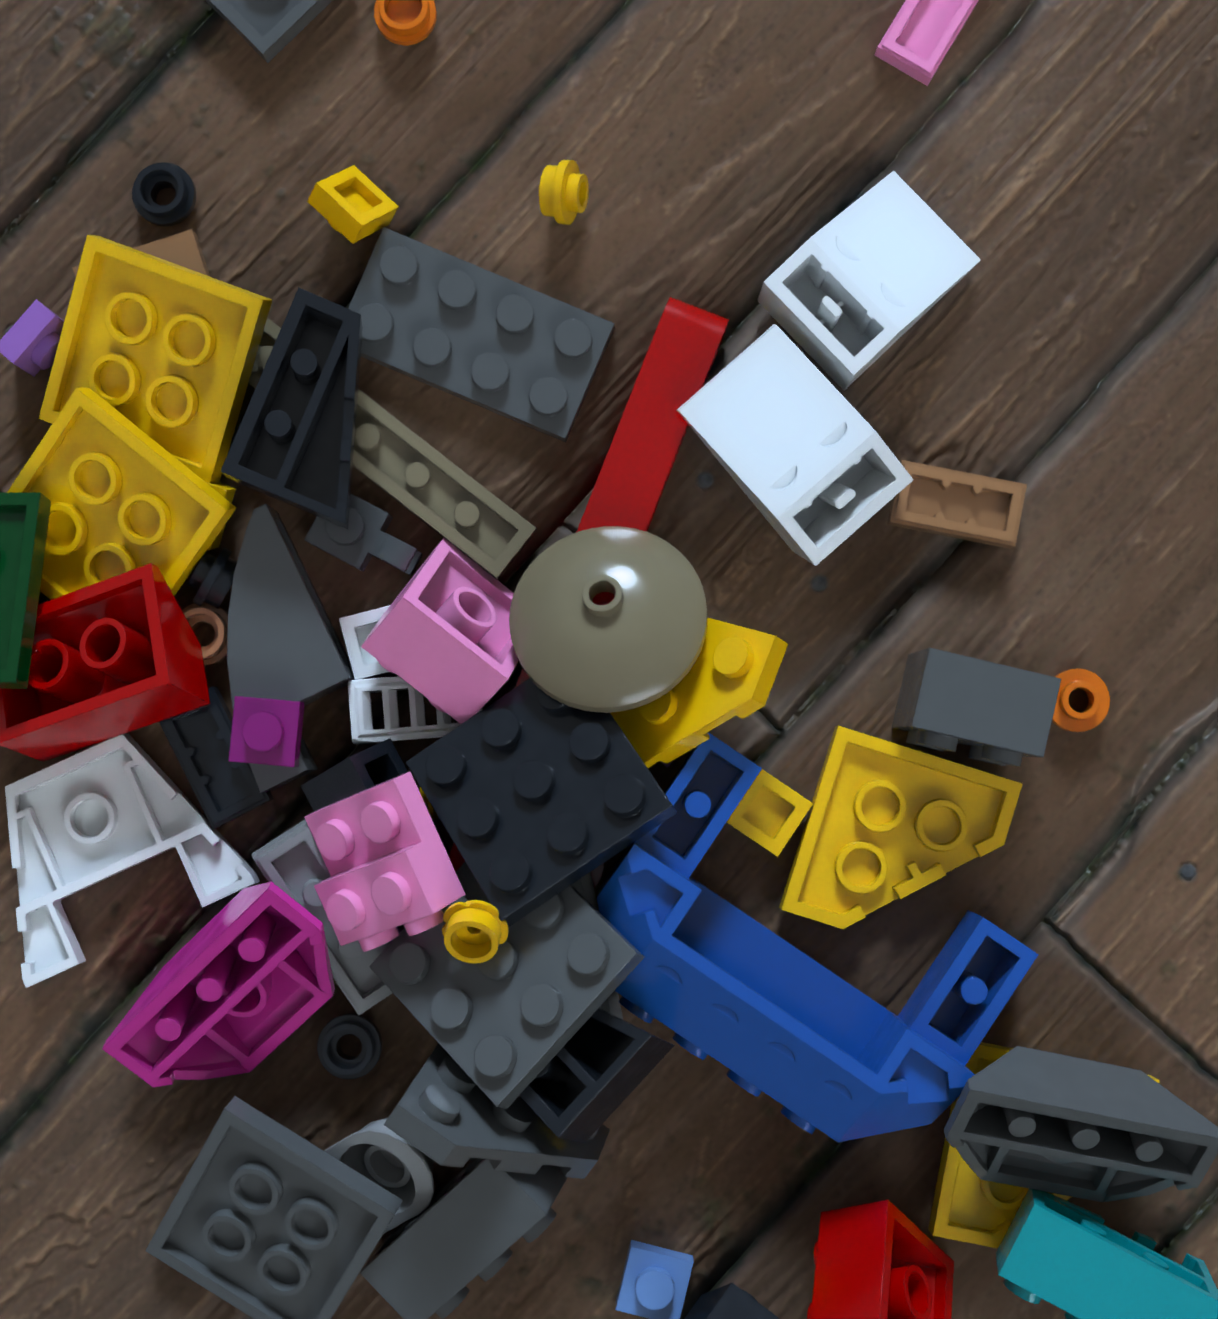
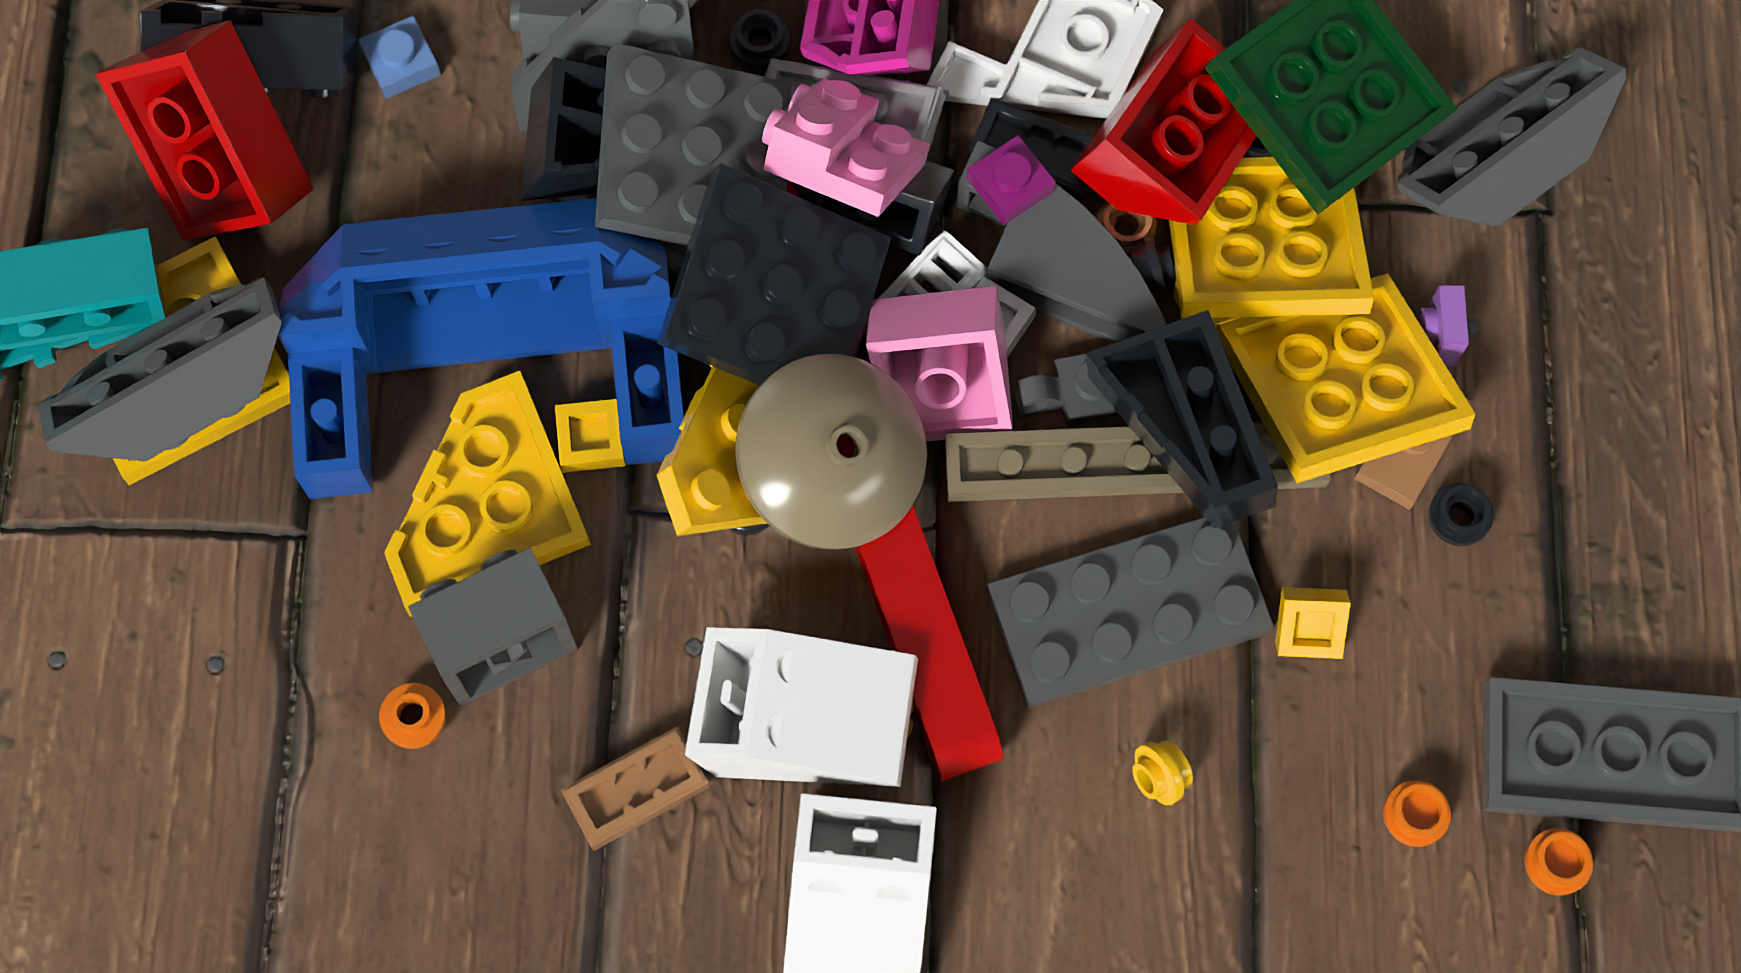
camera: 130 degrees right, 15 degrees down
yellow plate [442,900,509,964] -> none

